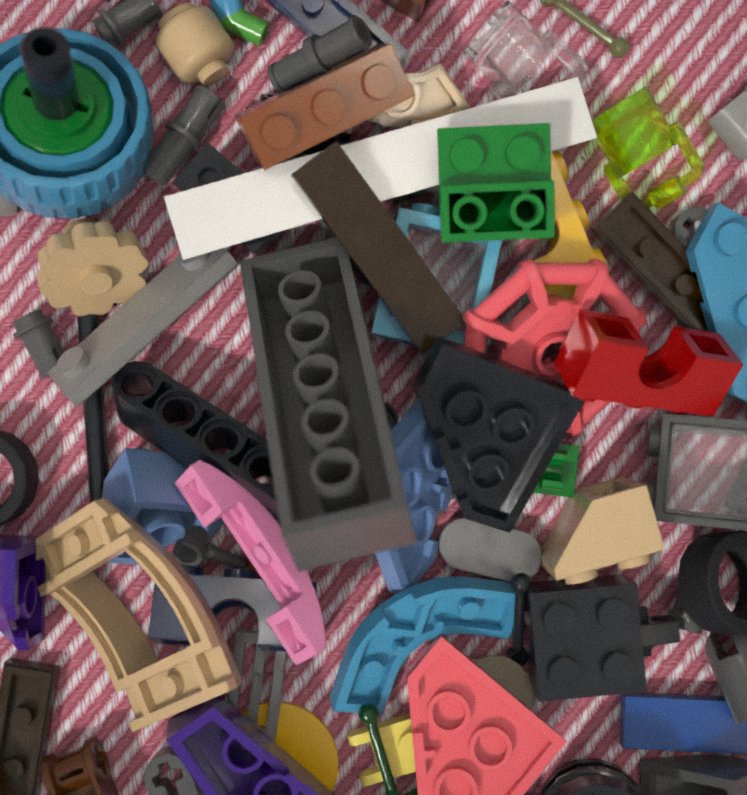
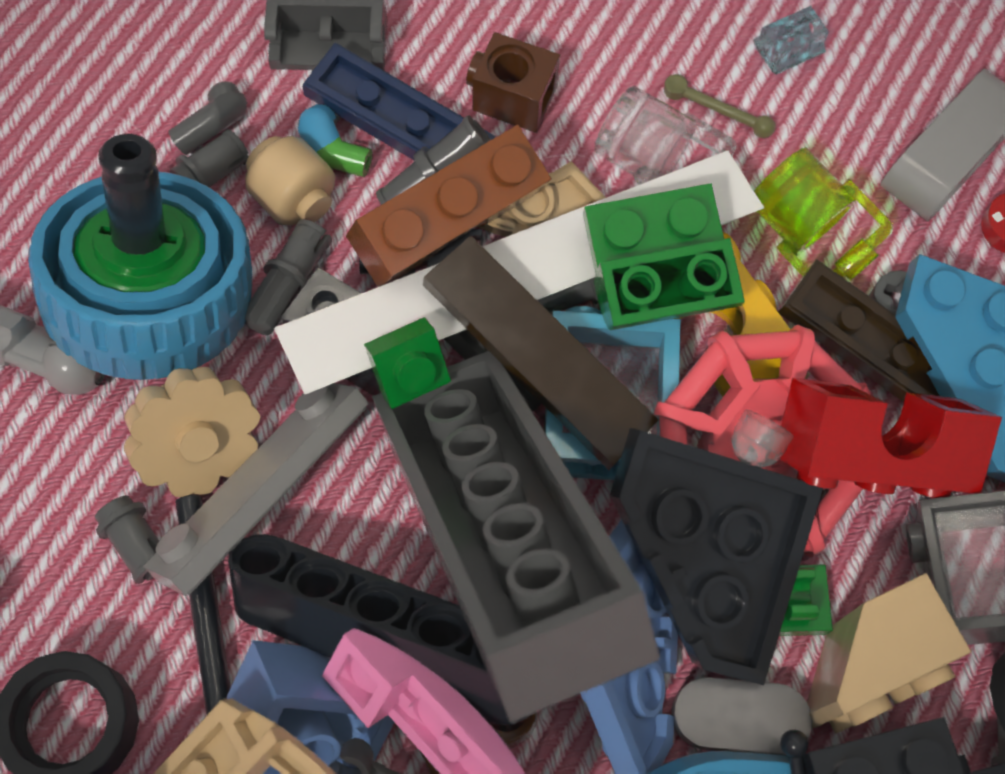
camera: 10 degrees left, 20 degrees down
none -> green plate [364,317,451,409]
none -> clear hinge [731,409,794,468]

